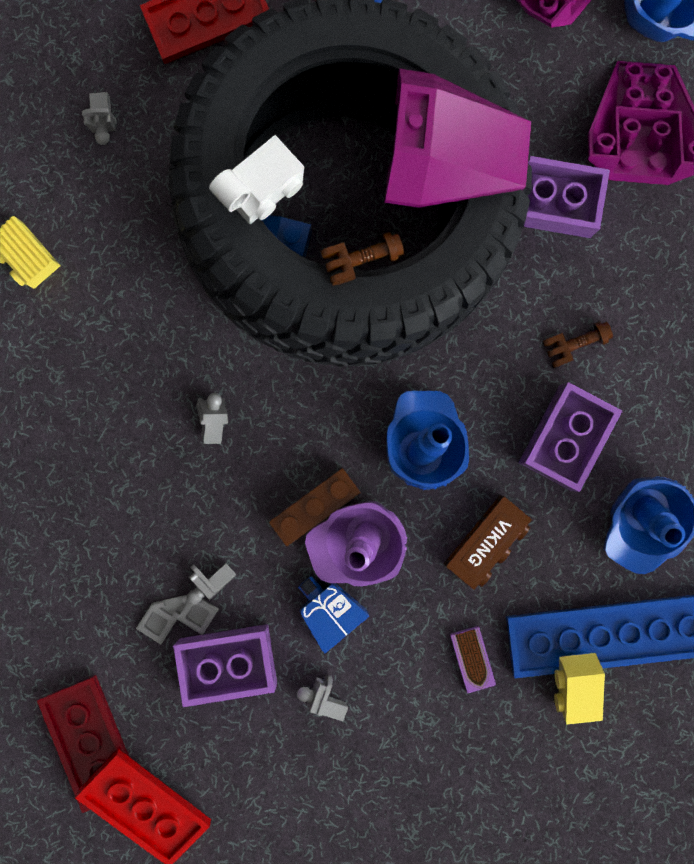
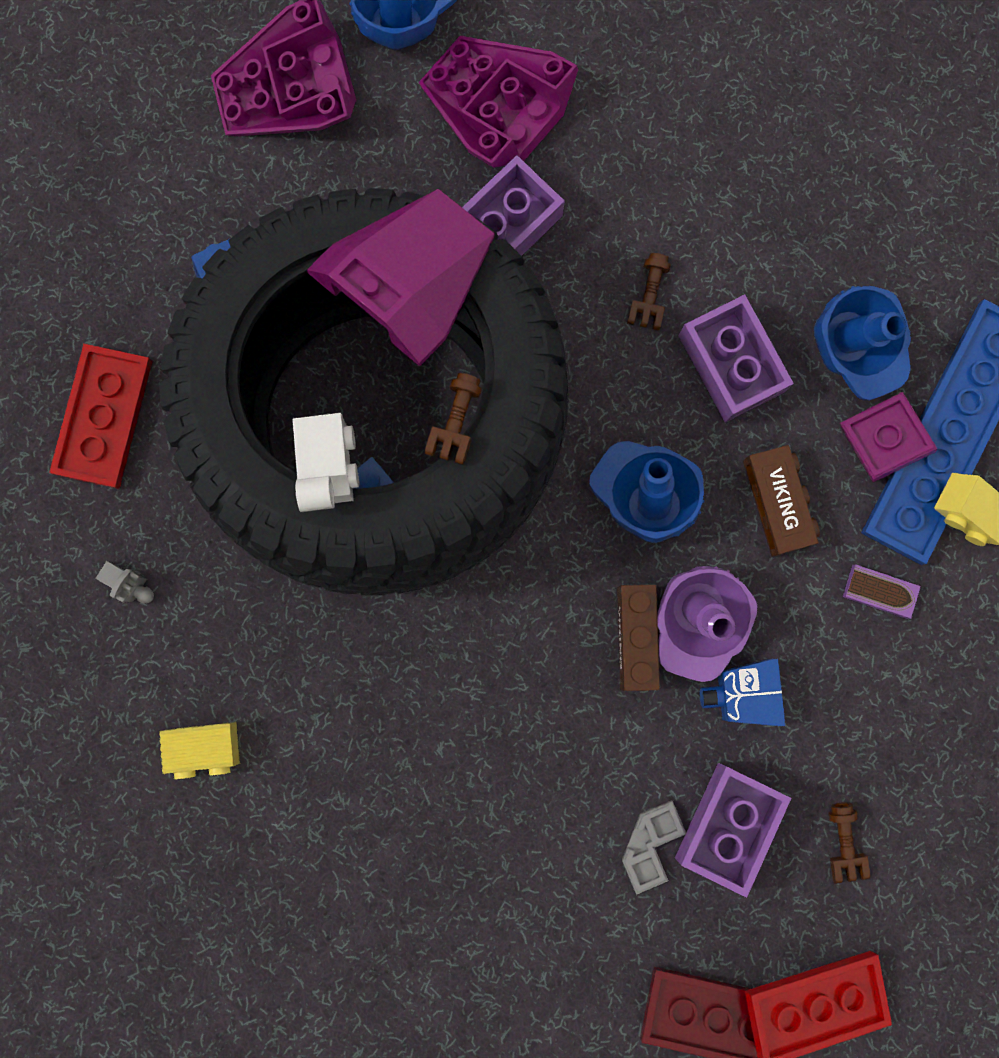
camera: 55 degrees left, 5 degrees down
light grey piece [187,564,236,605] -> none
light grey piece [196,392,228,444] -> none
light grey piece [297,674,348,721] -> none
none -> reddish brown hinge [828,802,870,884]
none -> magenta tile [840,392,937,482]

